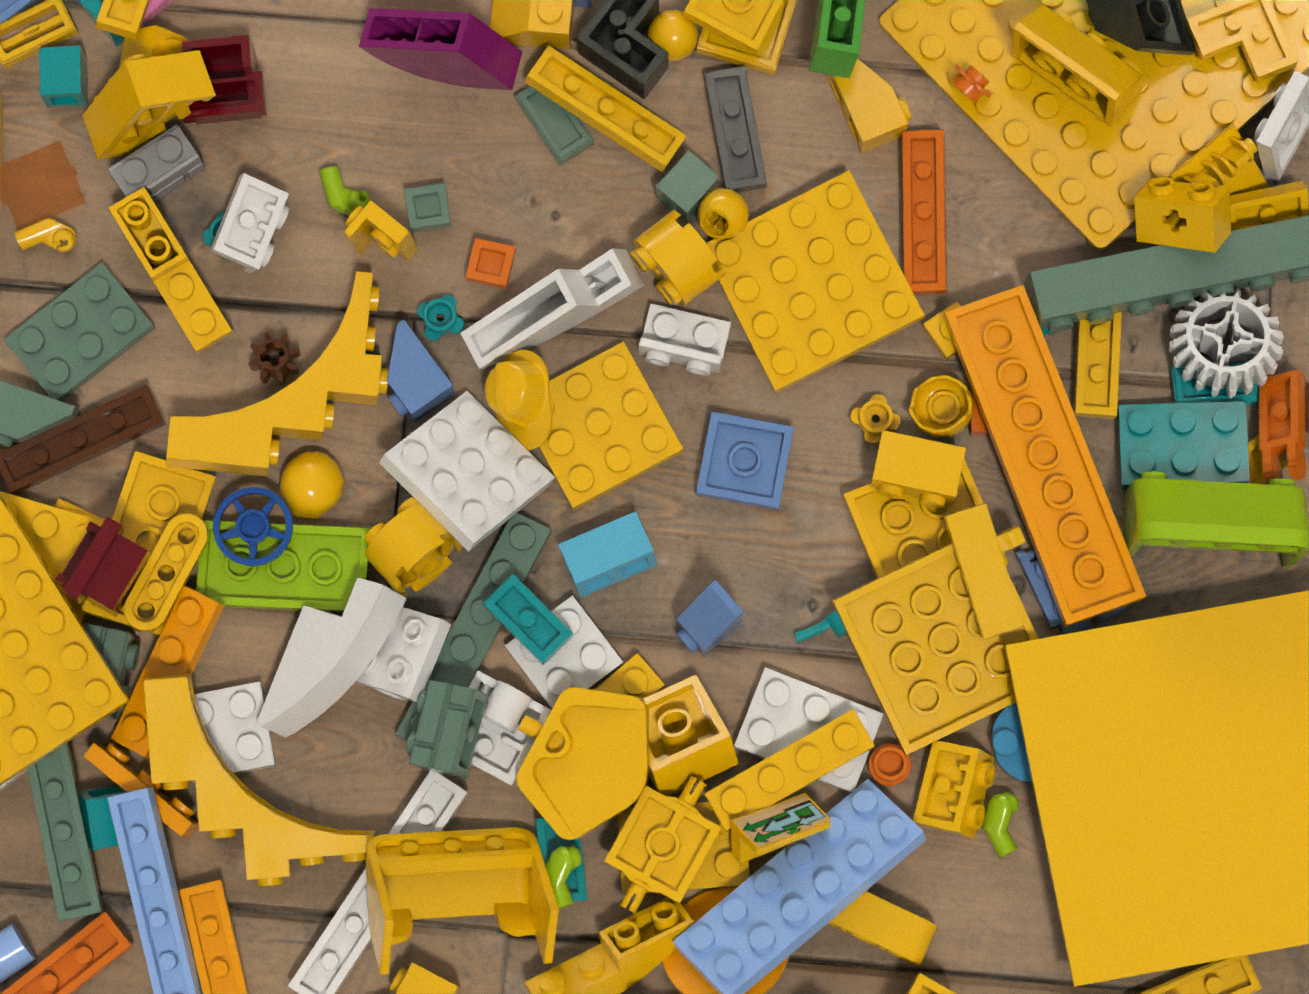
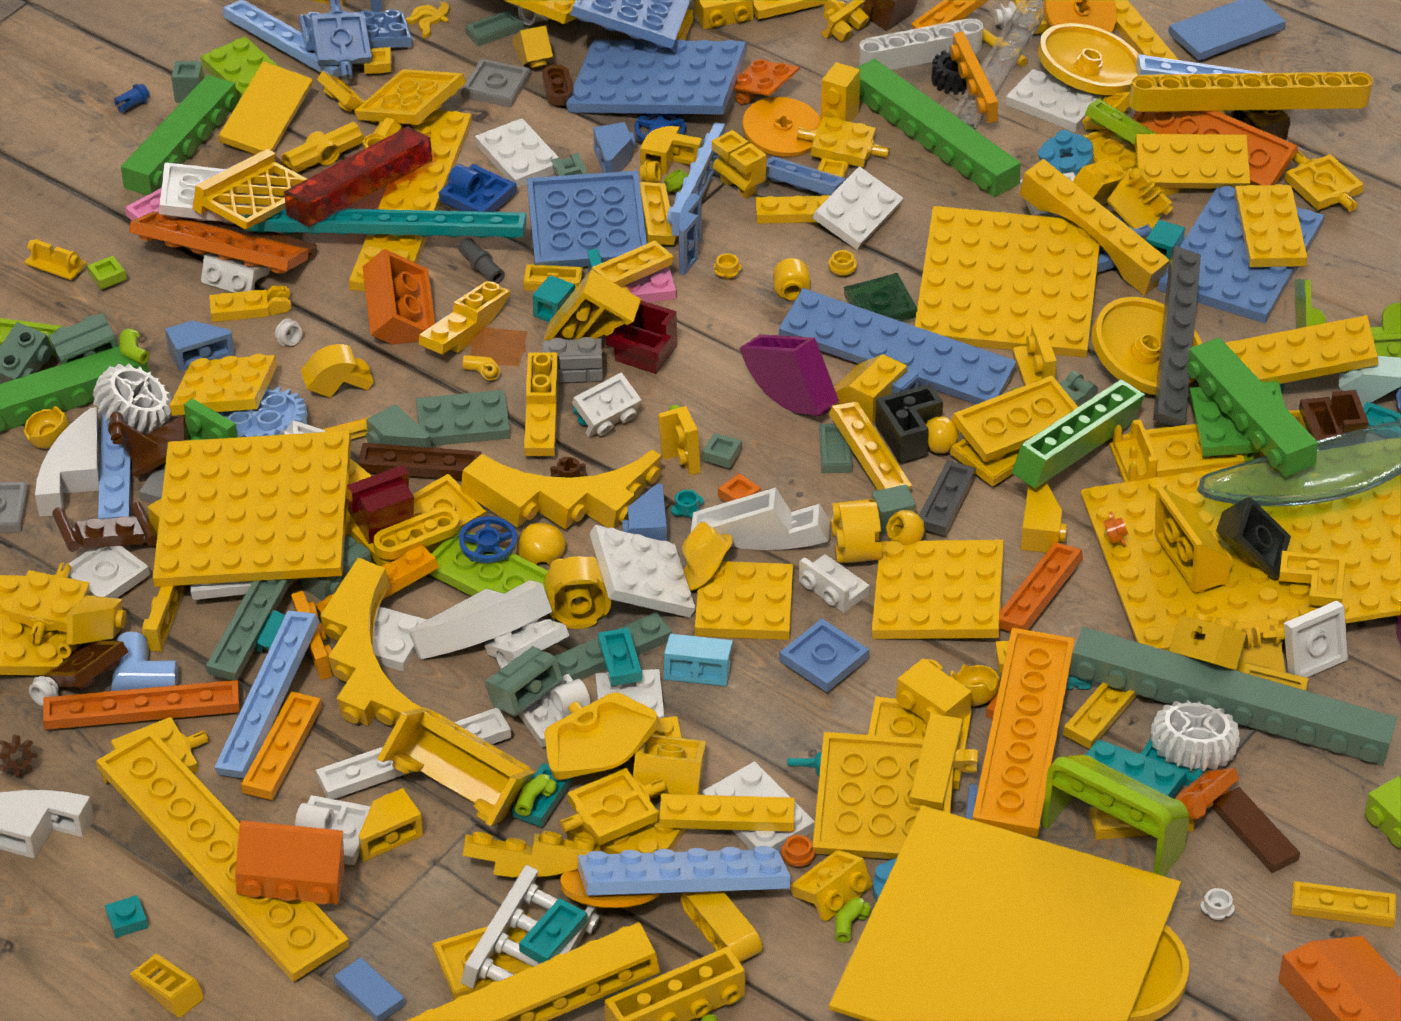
camera: 30 degrees right, 35 degrees down
medium blue slope [676,580,744,657] -> none
panel [731,793,831,863] -> none

